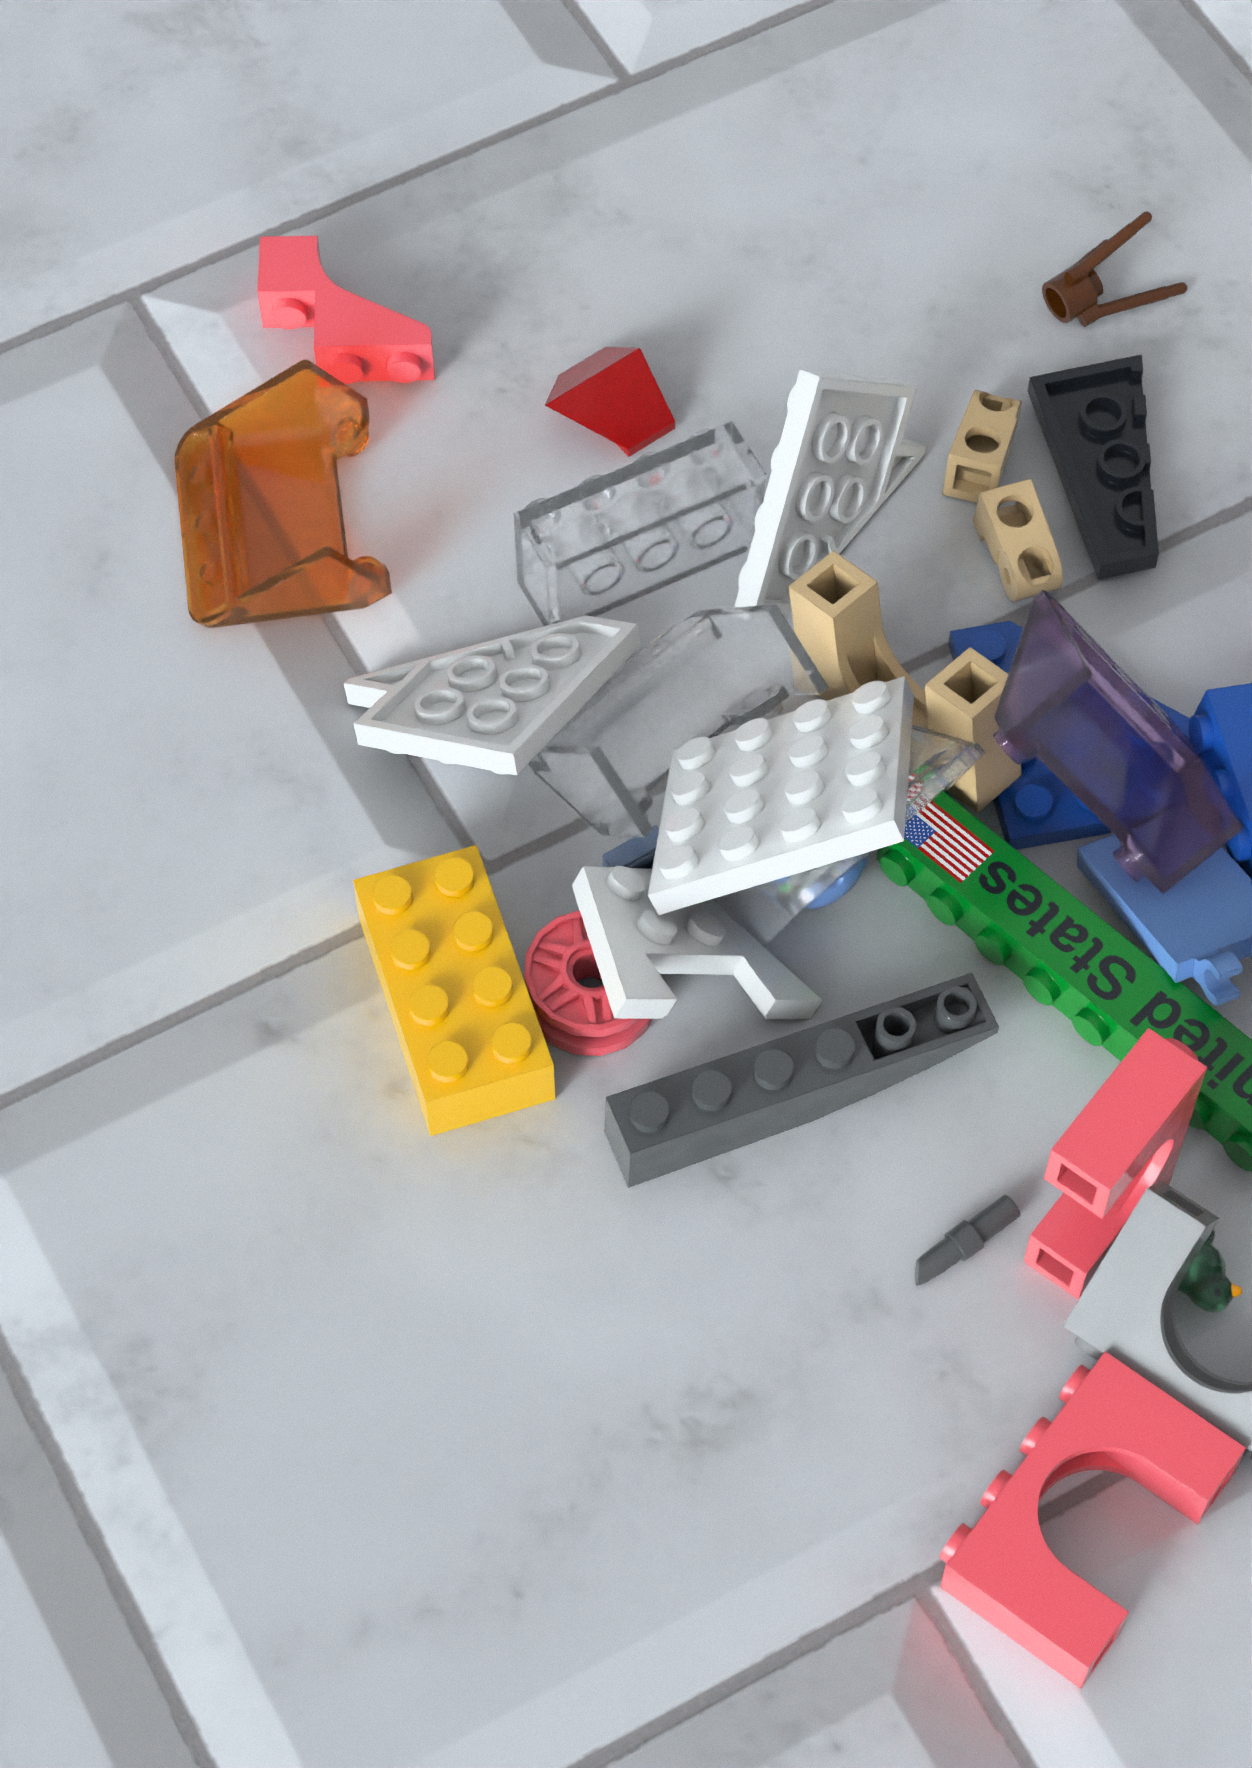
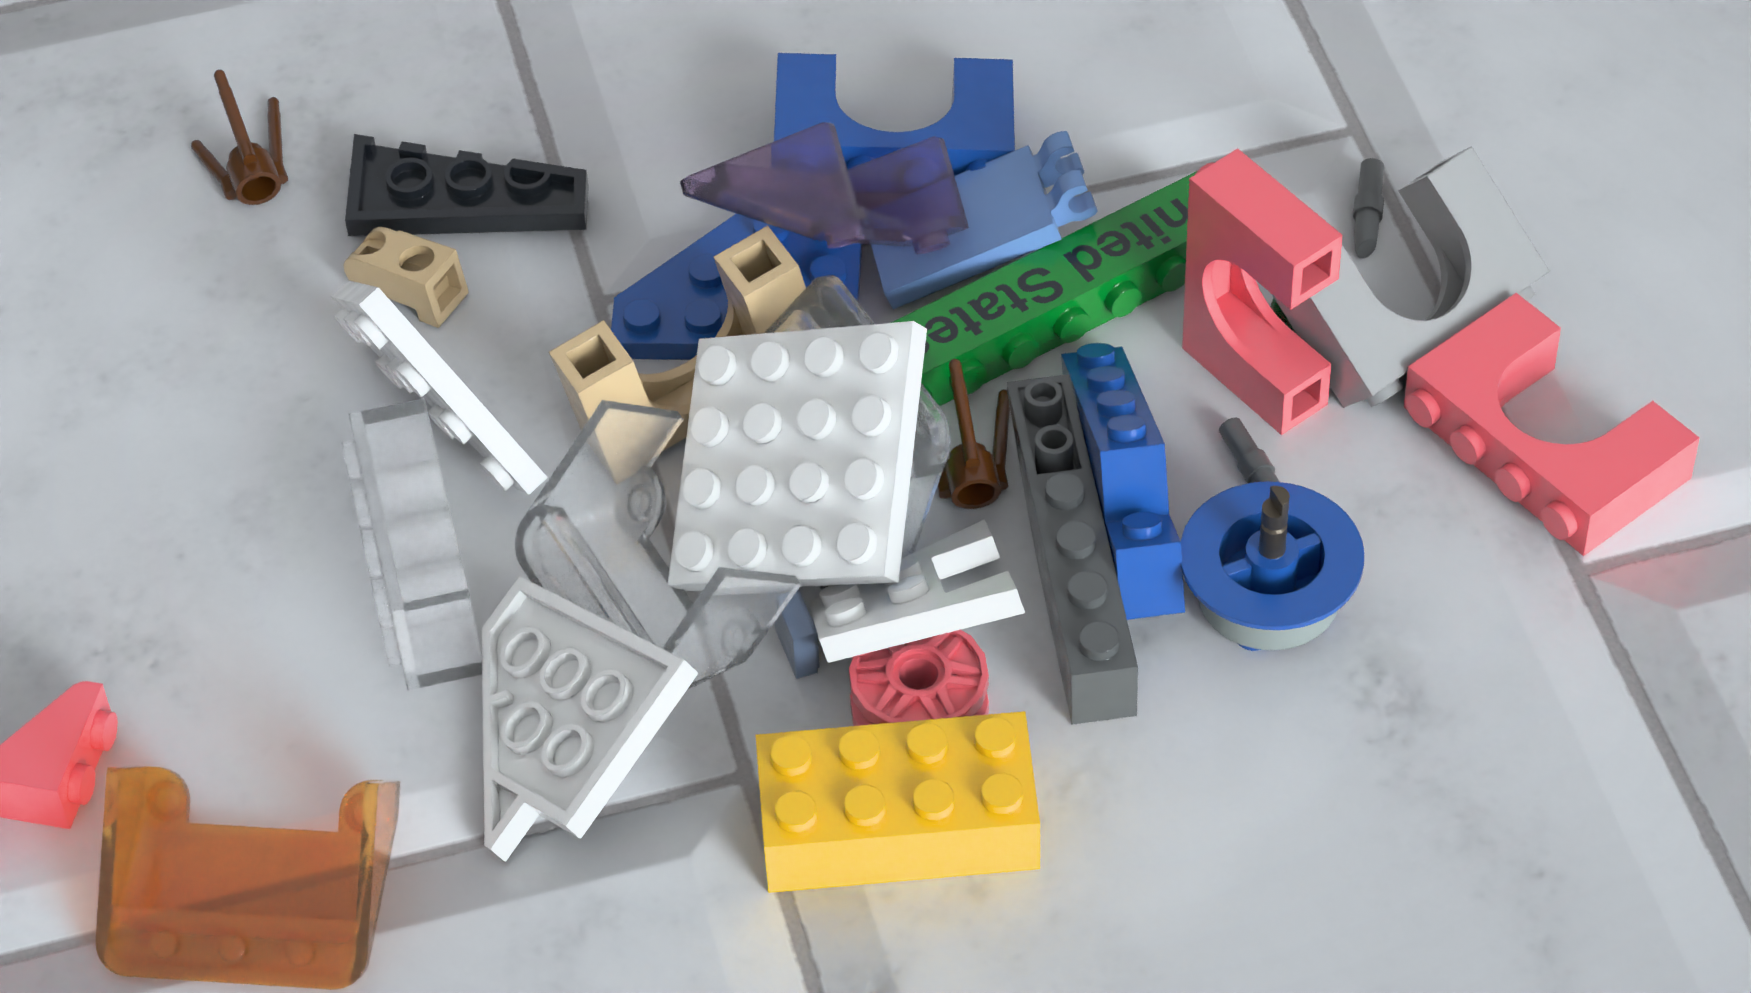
camera: 75 degrees left, 10 degrees down
red slope [545,347,675,457] -> none
tan leg [973,479,1063,602] -> none
none -> reddish brown plant [915,359,1010,509]
none -> blue arch [1061,343,1185,620]
none -> blue piece [1181,481,1365,651]

